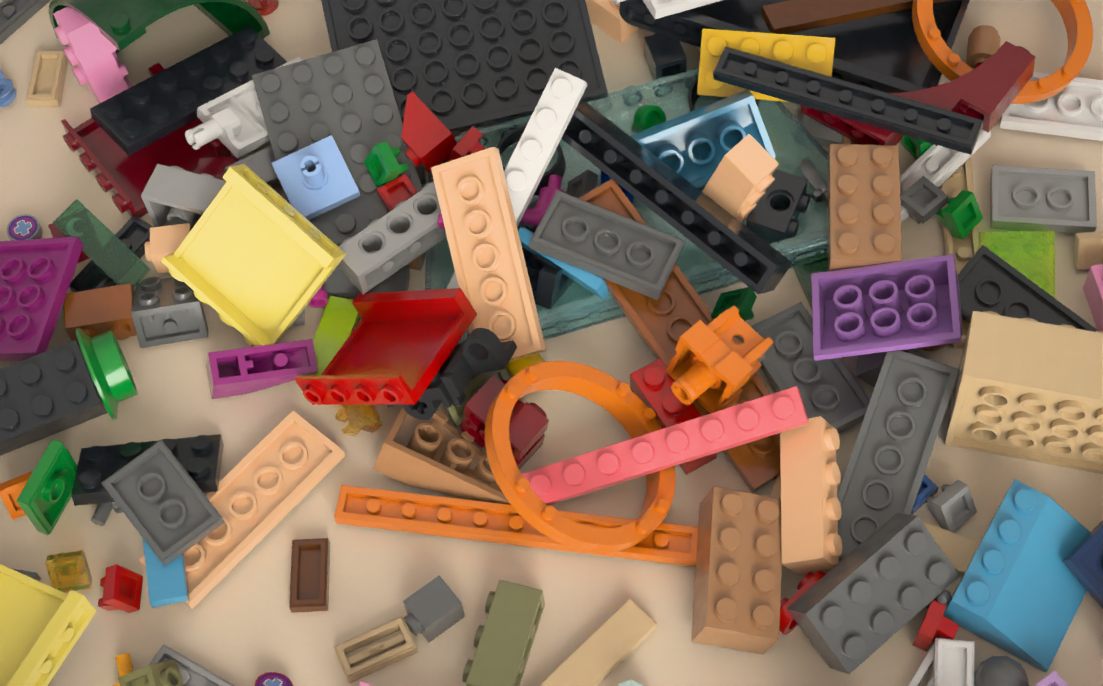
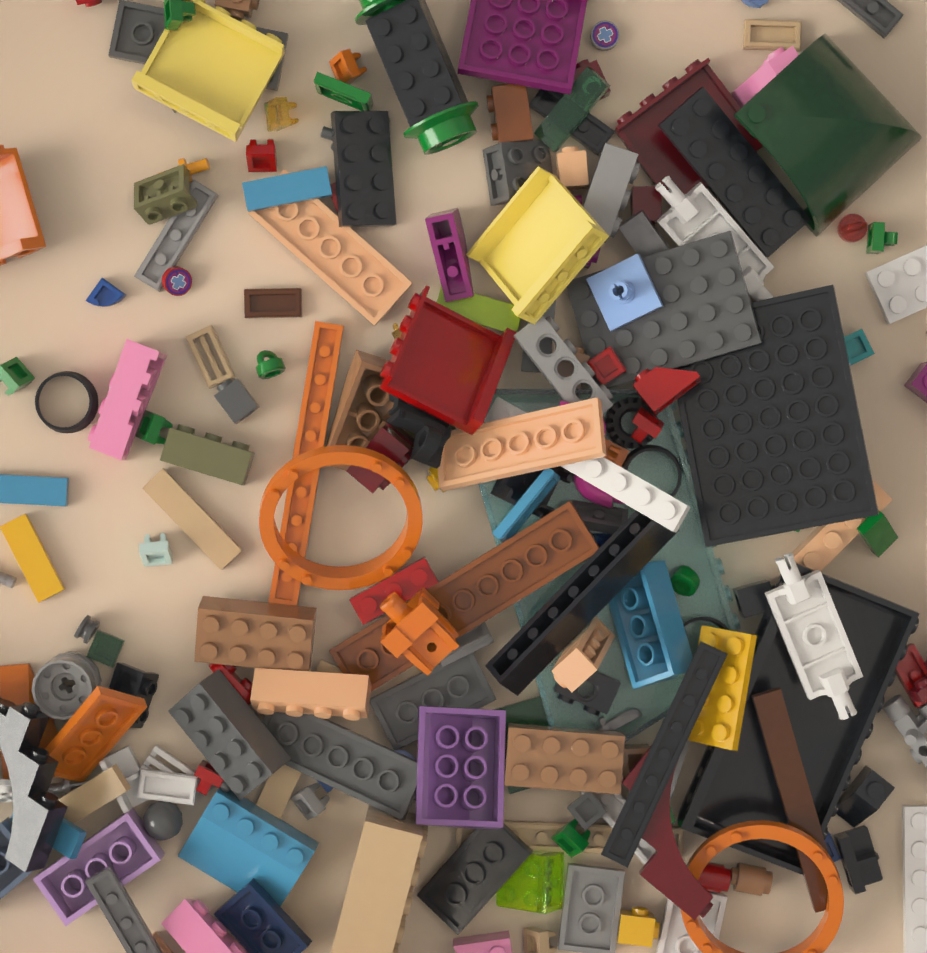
camera: 85 degrees right, 30 degrees up
dark grey tile [102,440,225,567] -> none
green tile [363,141,409,189] -> none
coral plate [522,386,809,505] -> none
dark grey tile [529,190,685,300] -> none
dark green tile [711,286,757,321] -> none
none -> green tile [256,350,286,379]
none -> yellow brick [617,906,659,947]

